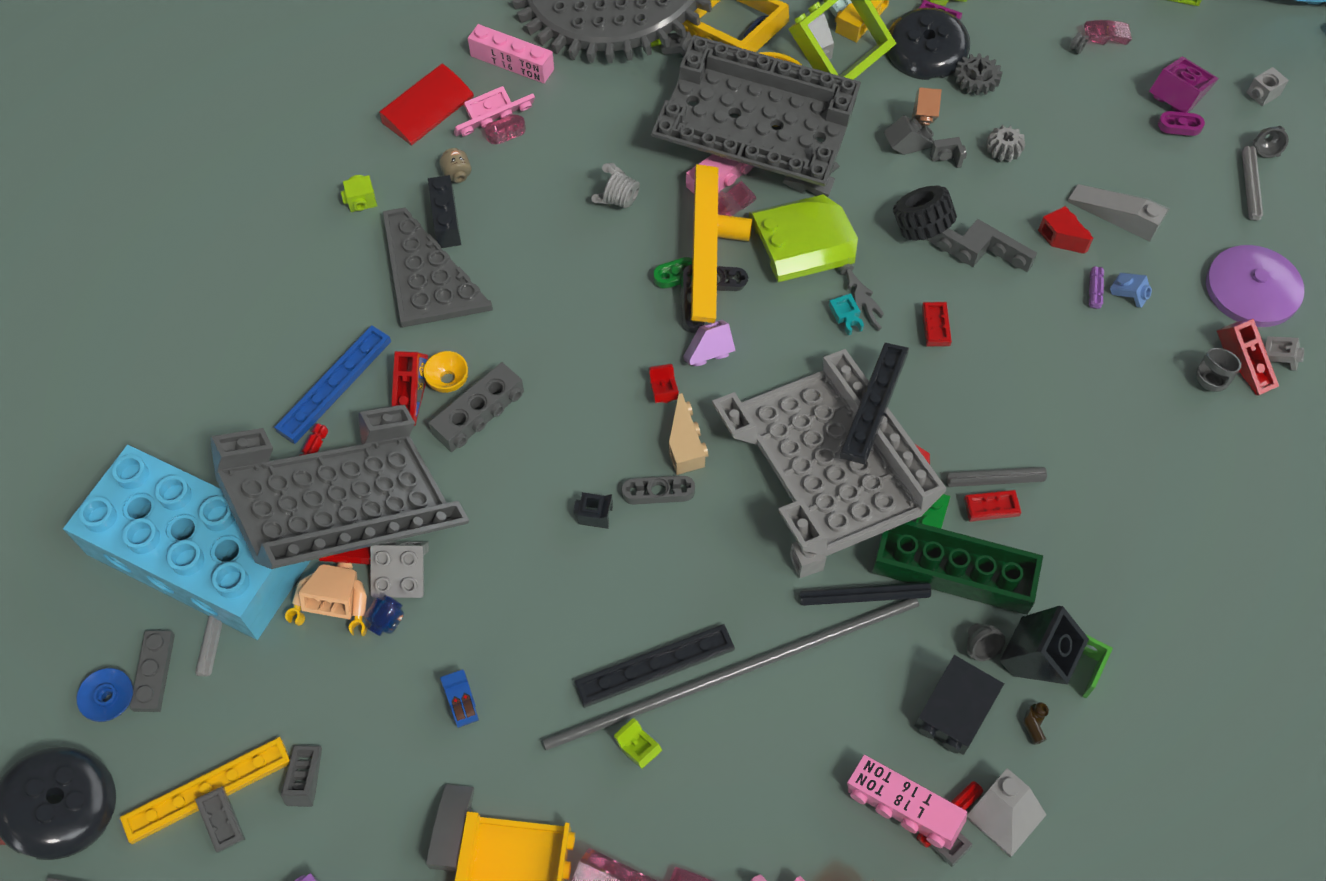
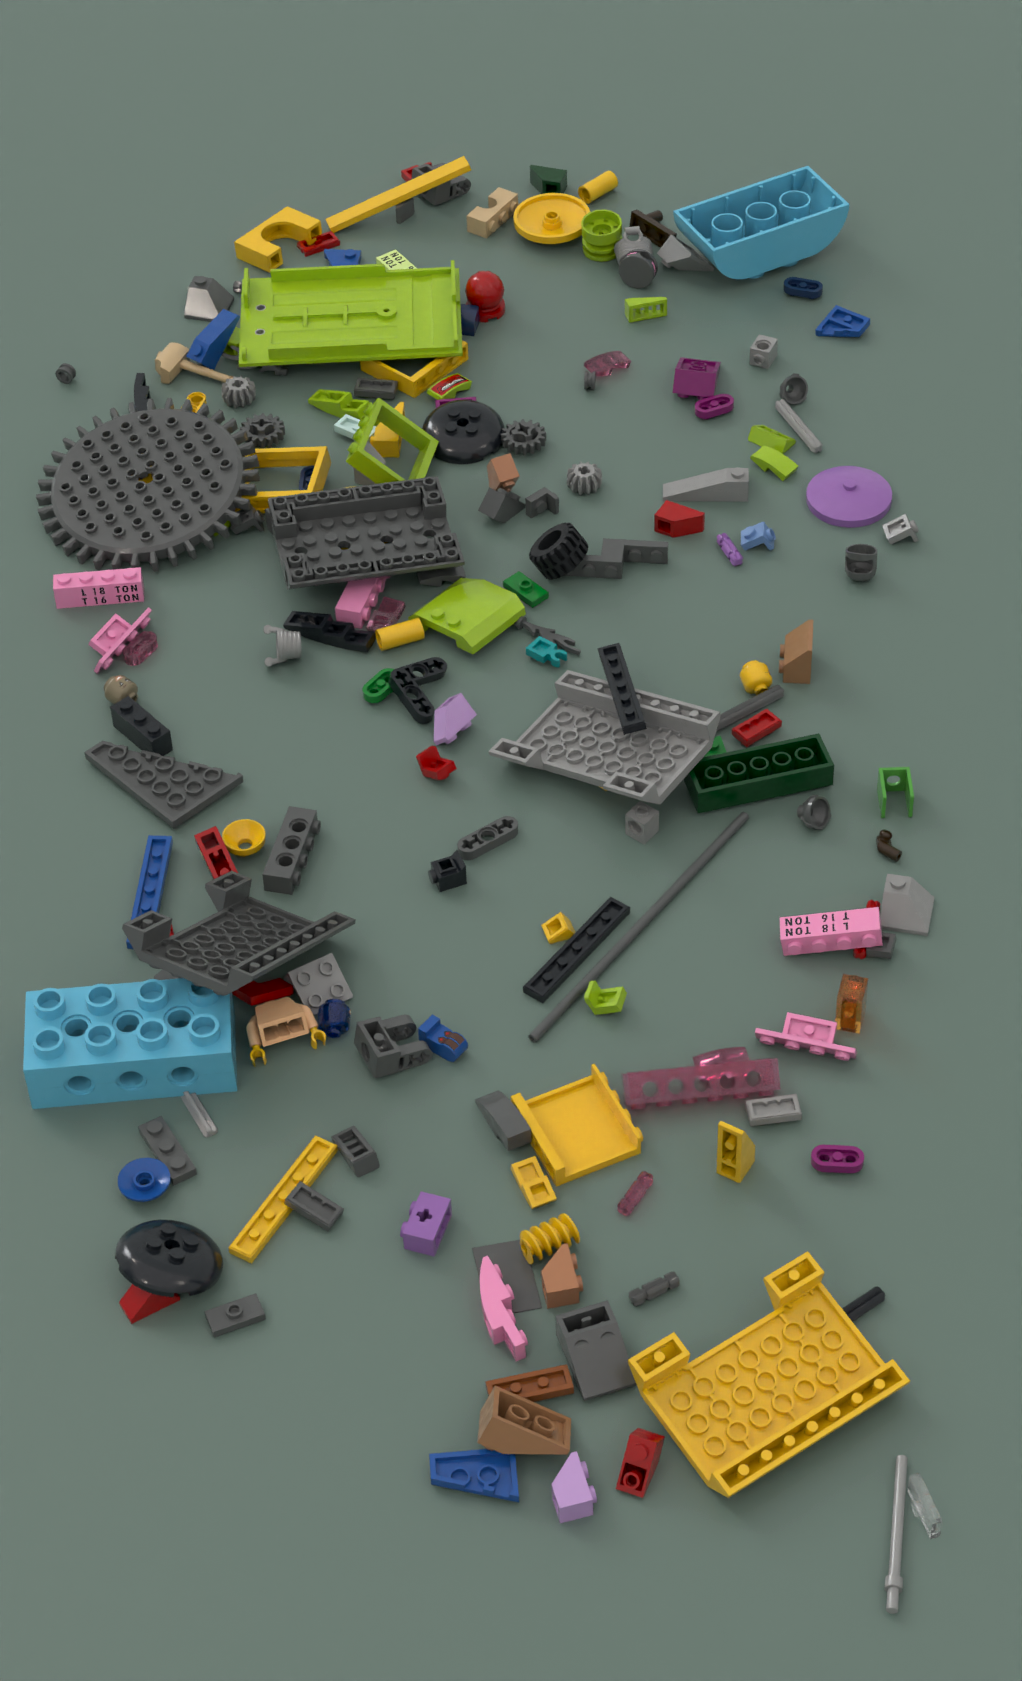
camera: 30 degrees left, 15 degrees down
lime brick [341,175,377,212] -> none
red slope [379,63,474,146] -> none
tan slope [669,393,708,475] -> none
yellow tile [691,164,719,323] -> none
black axle [800,582,931,606] -> none
black slope [915,655,1005,755] -> none
red plate [922,302,952,347] -> none
black slope [1000,606,1089,685] -> none
red slope [1216,319,1279,395] -> none
none -> black slope [283,611,376,653]
none -> dark grey brick [354,1014,433,1078]
none -> green plate [503,571,549,608]
none -> yellow slope [541,912,576,944]
none -> yellow head [740,660,773,695]
none -> lime slope [748,425,796,454]
none -> lime slope [750,445,798,481]
none -> medium nougat slope [779,620,813,684]

